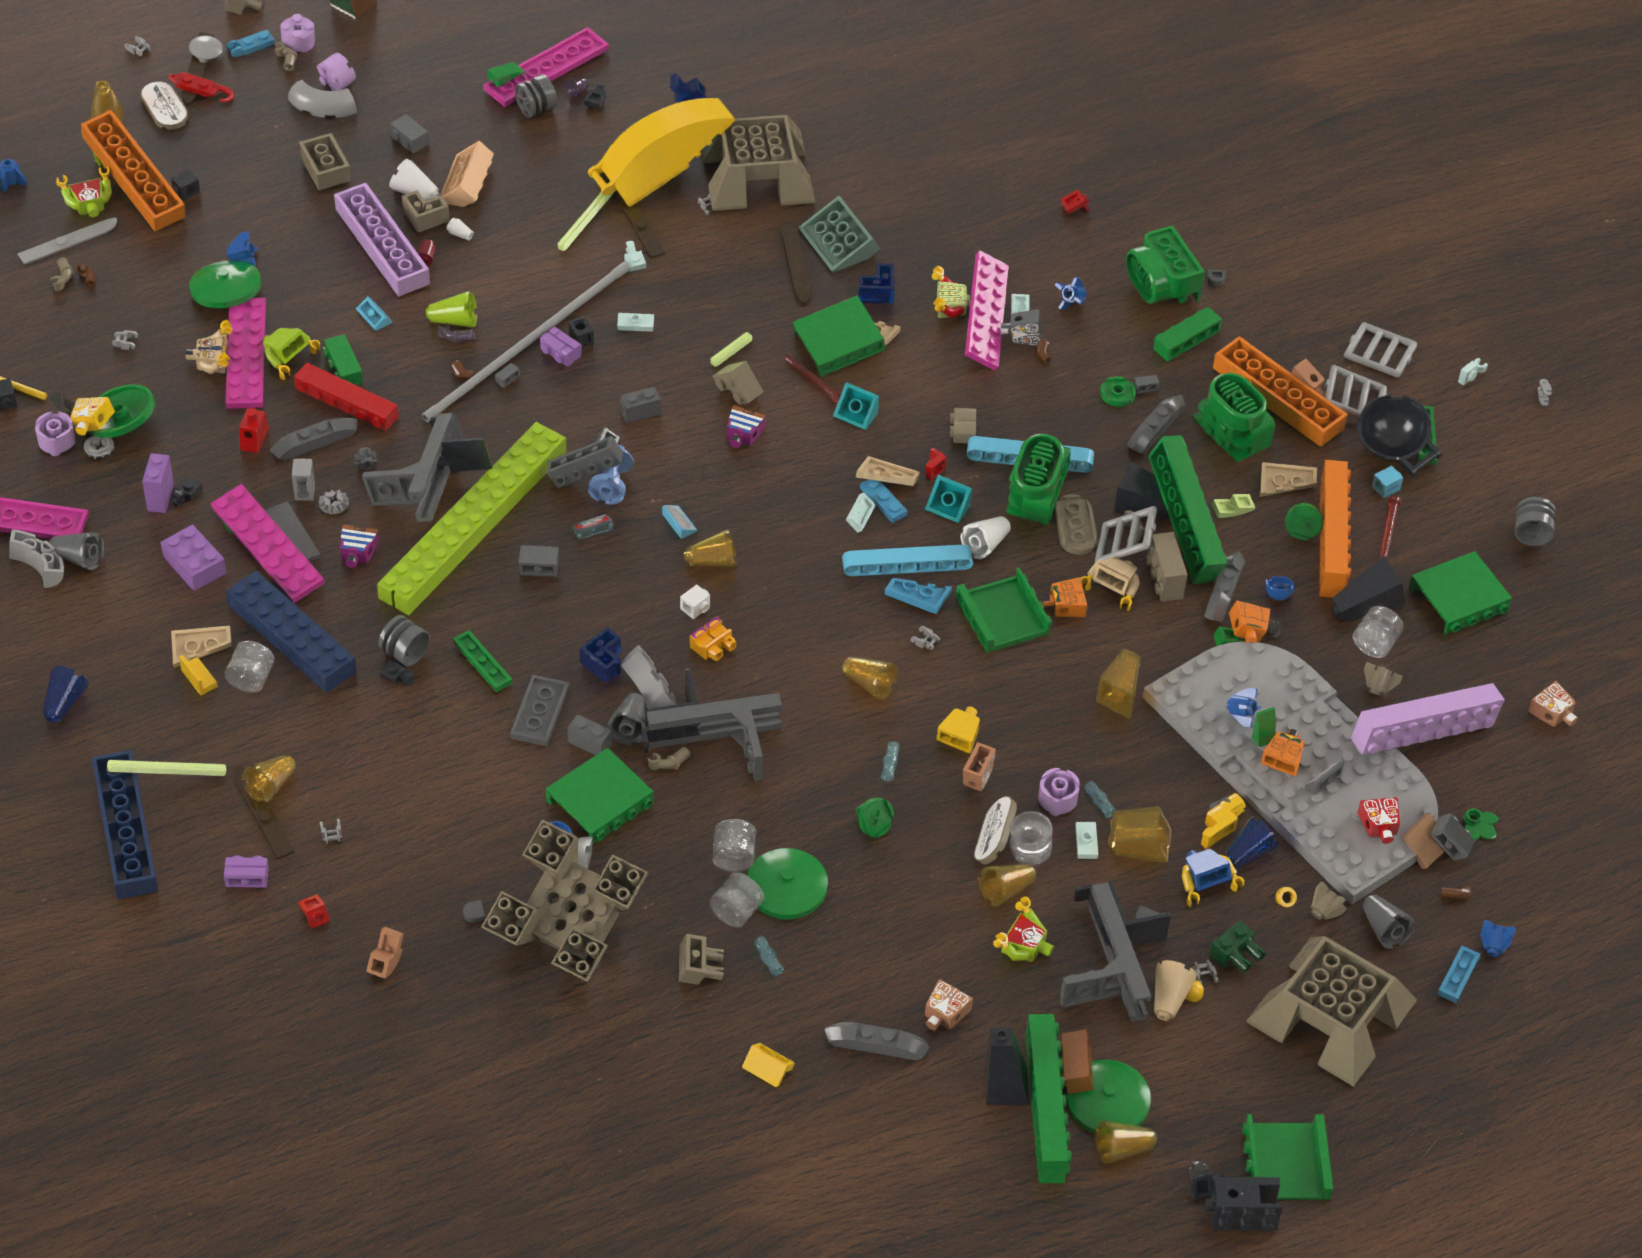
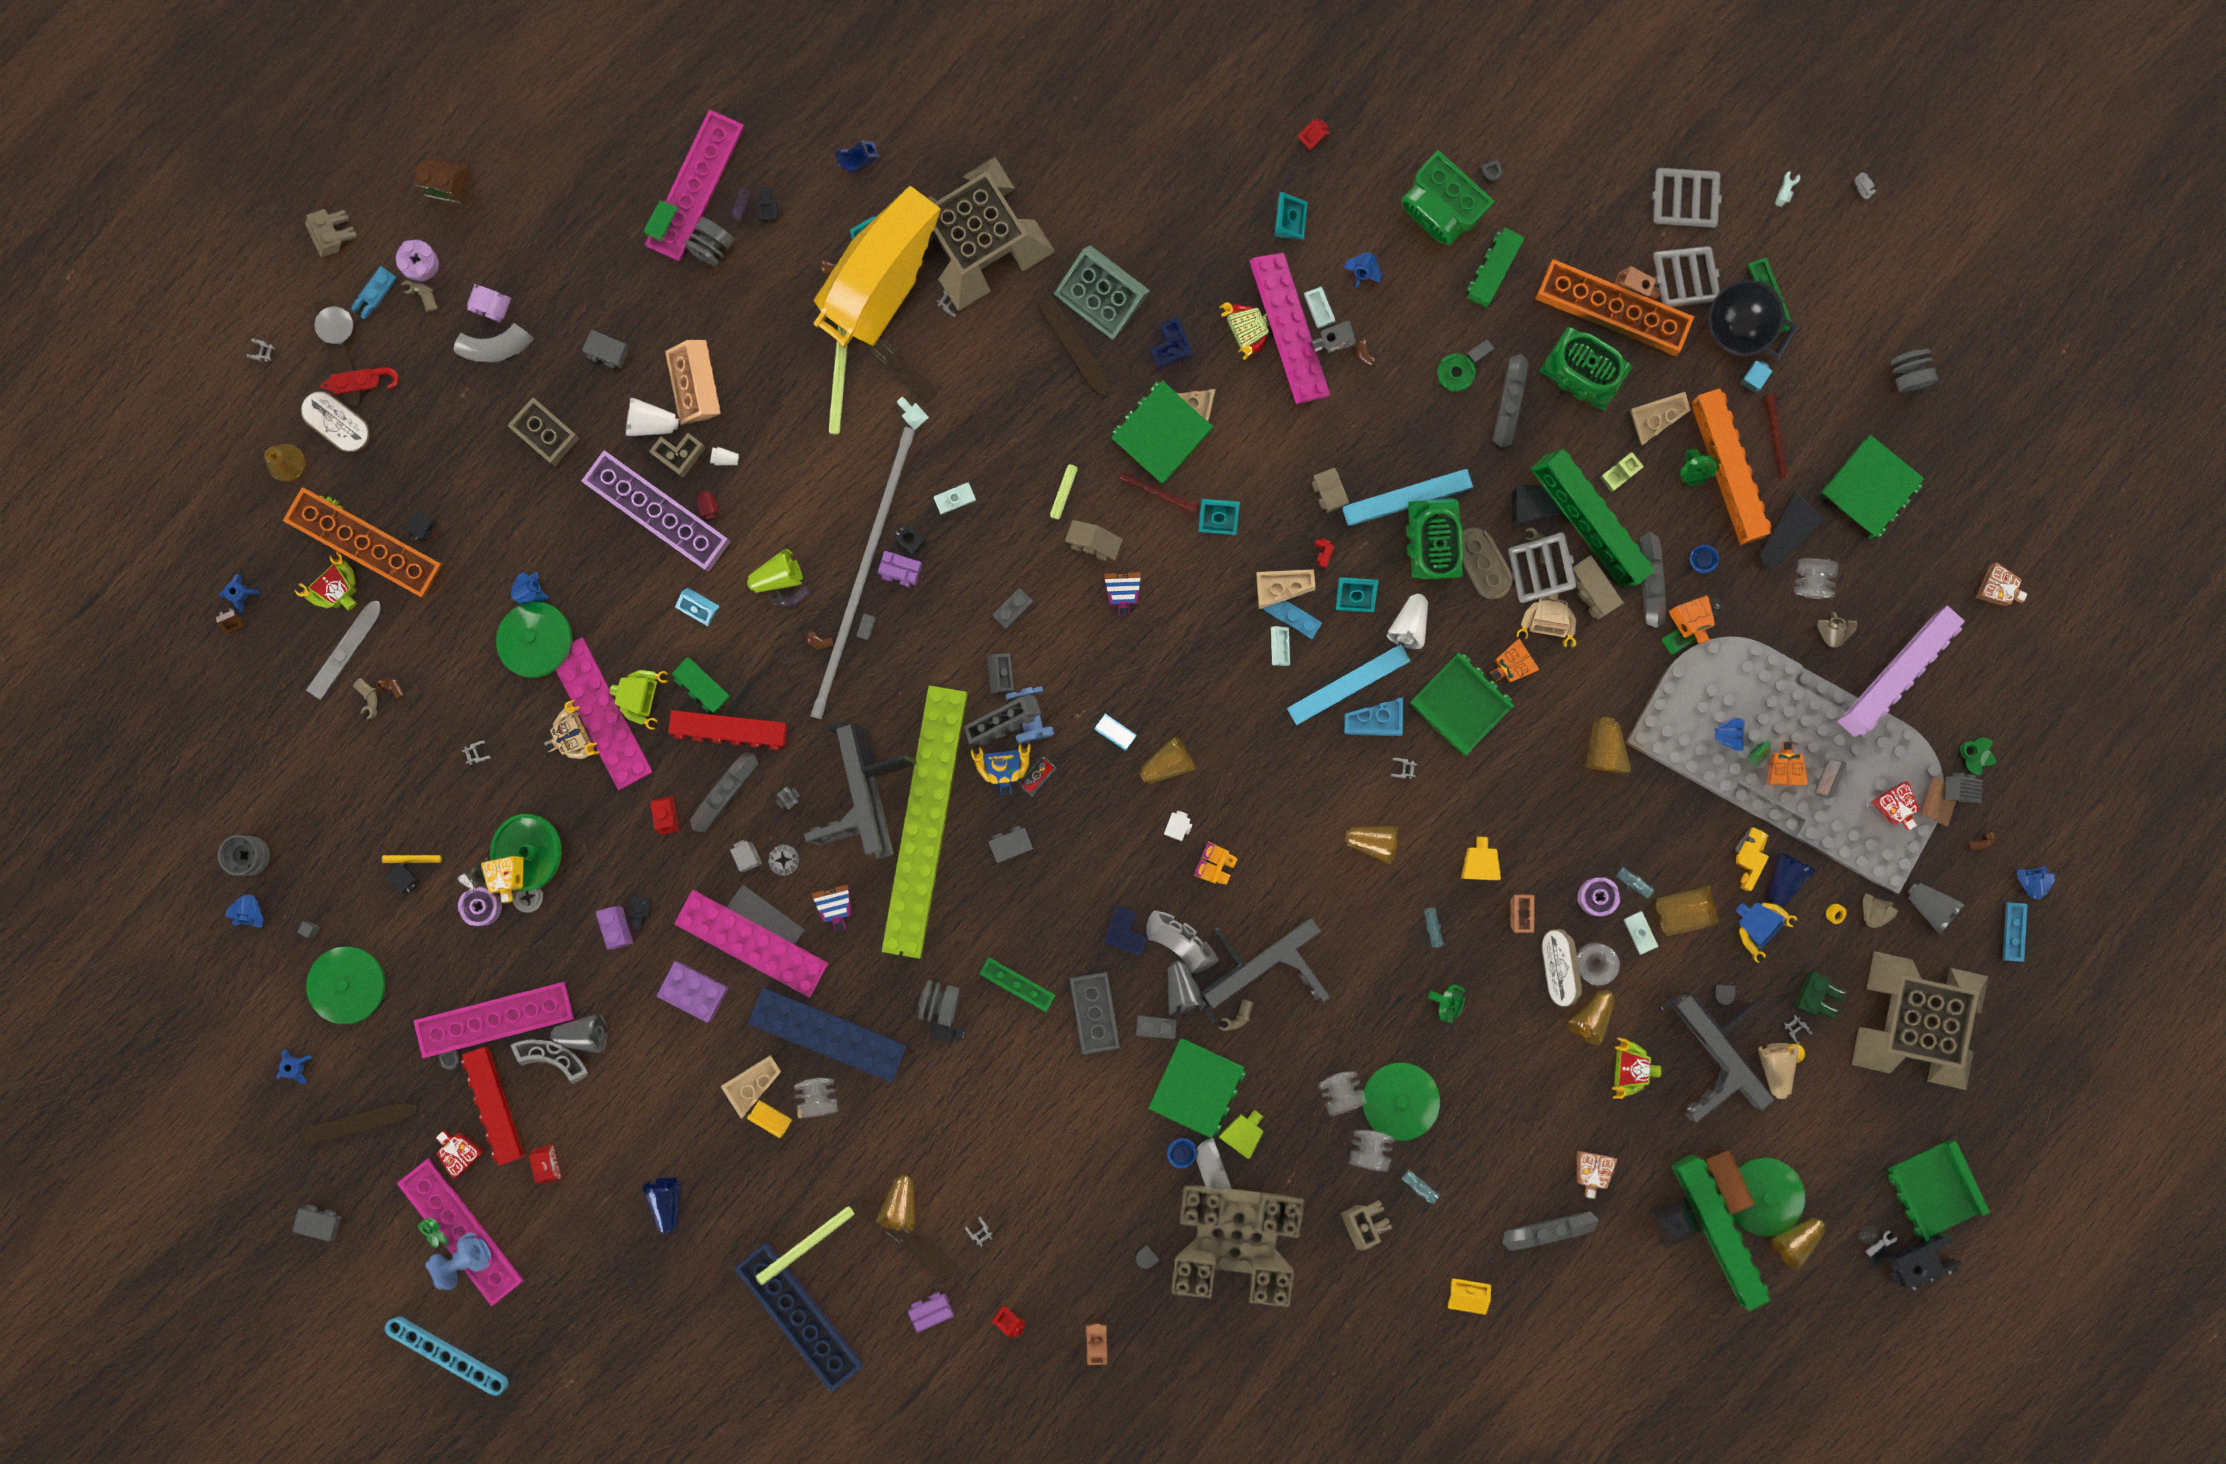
camera: 20 degrees left, 35 degrees up
none -> torso [971,742,1031,795]
none -> lime torso [1219,1110,1263,1159]
none -> teal slope [1274,192,1308,240]

